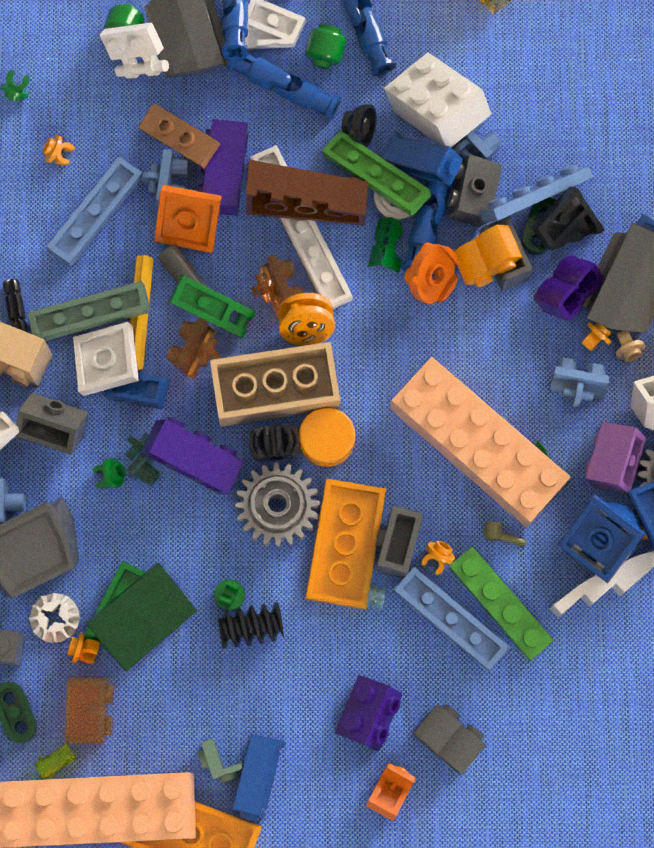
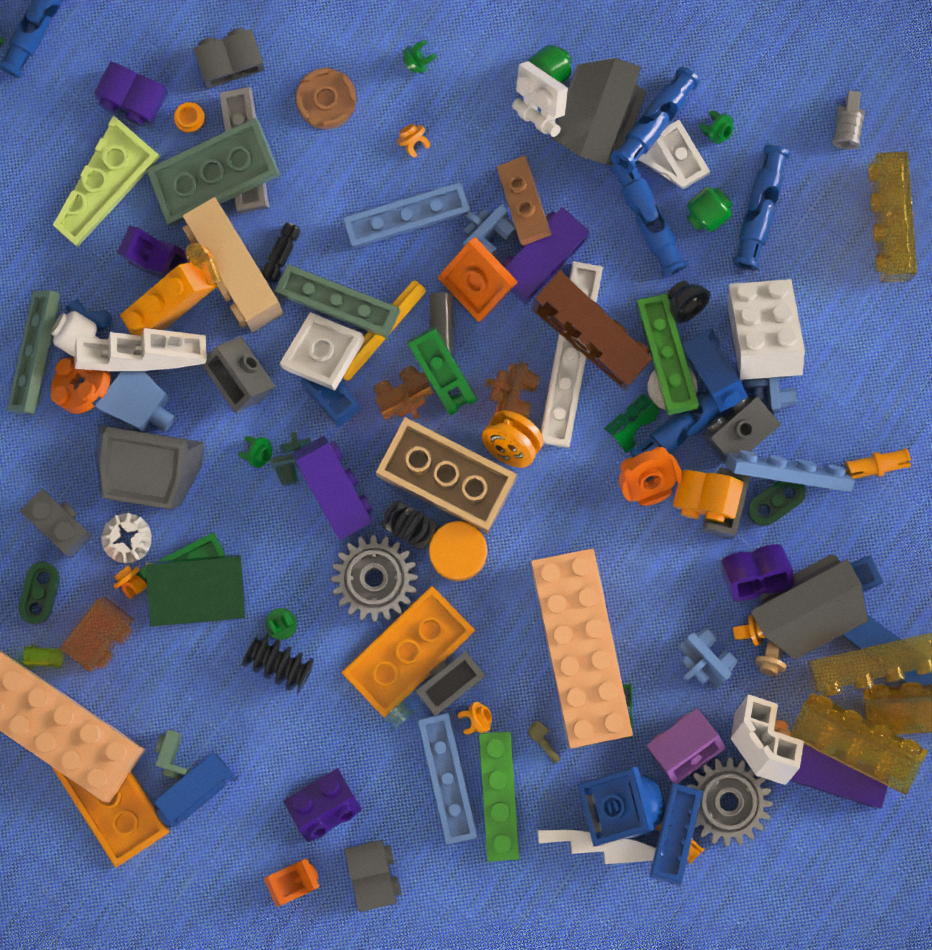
camera: 40 degrees right, 5 degrees up
black wing [531,187,605,250] -> none
none -> light orange pin [845,448,911,479]

